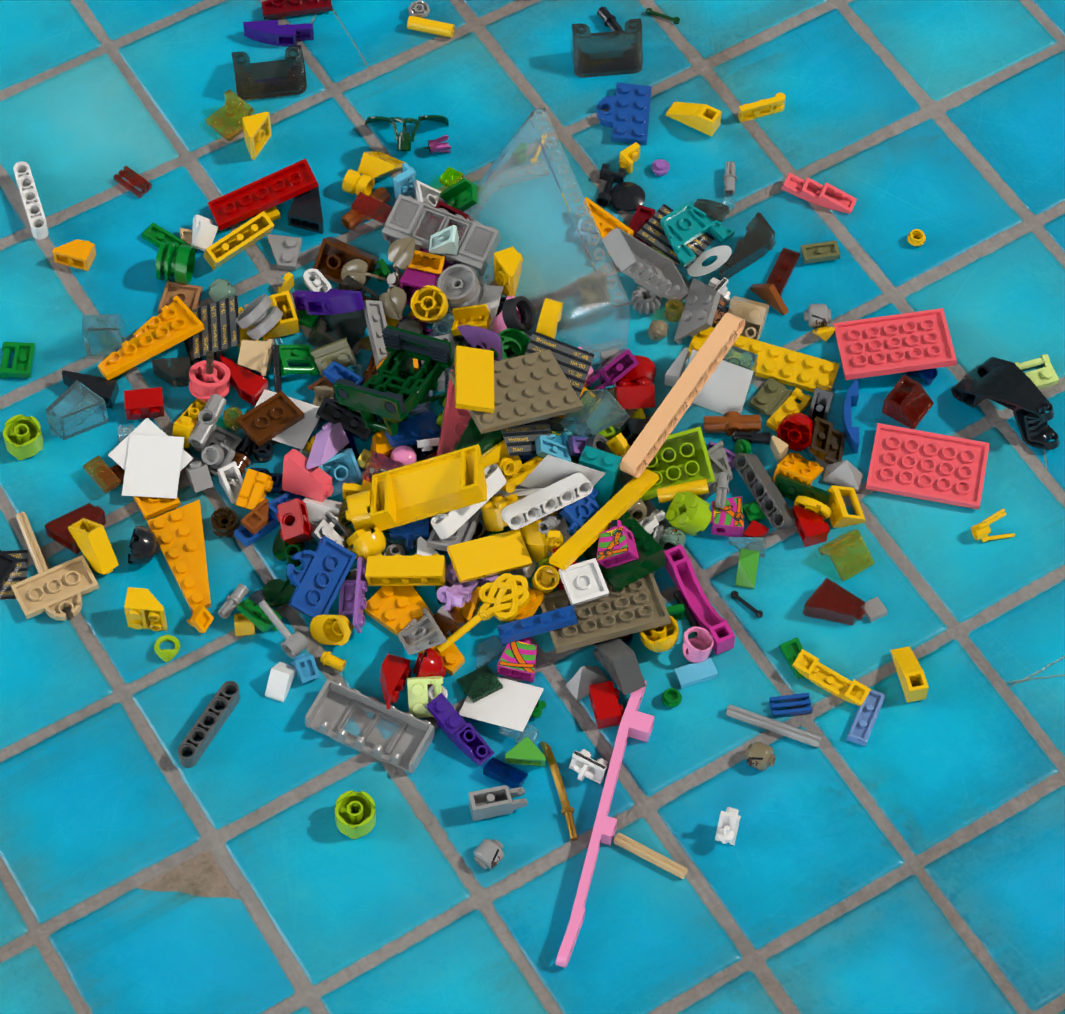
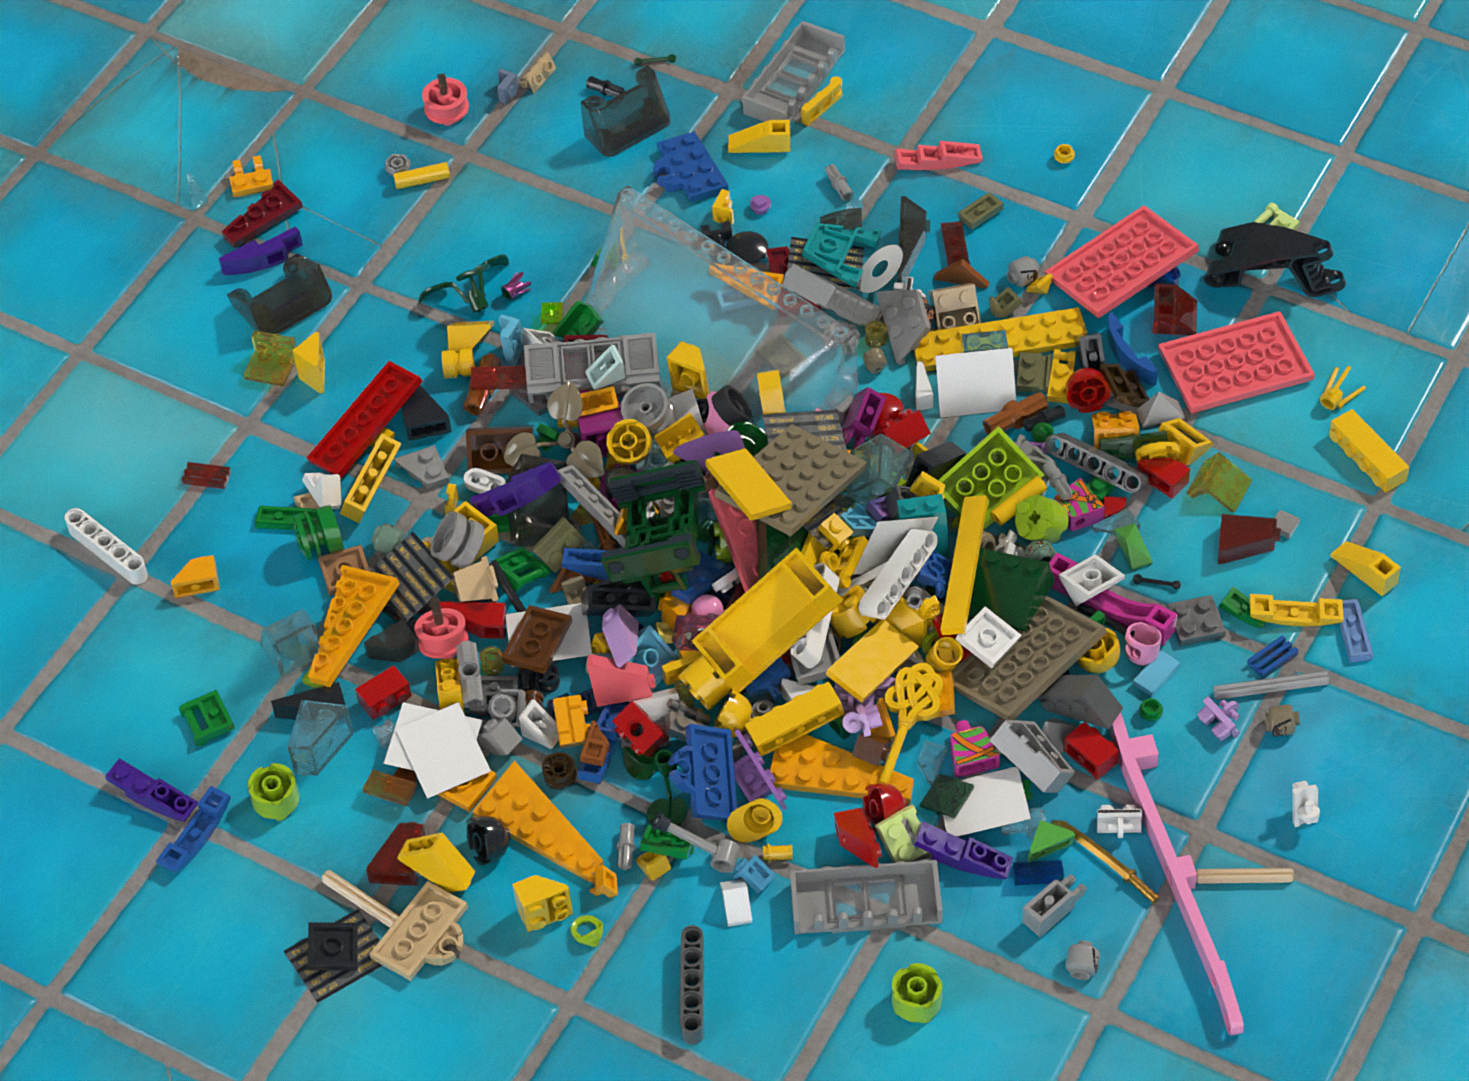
camera: 25 degrees left, 5 degrees down
yellow tile [346,527,372,546] -> none
light grey wing [397,607,447,655] -> none
blue plate [497,605,578,645] -> none
torso [597,520,639,569] -> none
light nougat beam [619,312,745,478] -> none
tan slope [770,435,789,463] -> none
none -> light grey window [741,21,845,122]
none -> yellow bracket [817,513,853,553]
none -> olive plate [989,287,1023,318]
none -> light grey wedge [989,720,1075,793]
none -> white slope [1059,554,1125,606]
none -> flat silver plate [1167,595,1226,646]
none -> lavender hips [1197,697,1240,741]
none -> yellow brick [1329,409,1409,493]

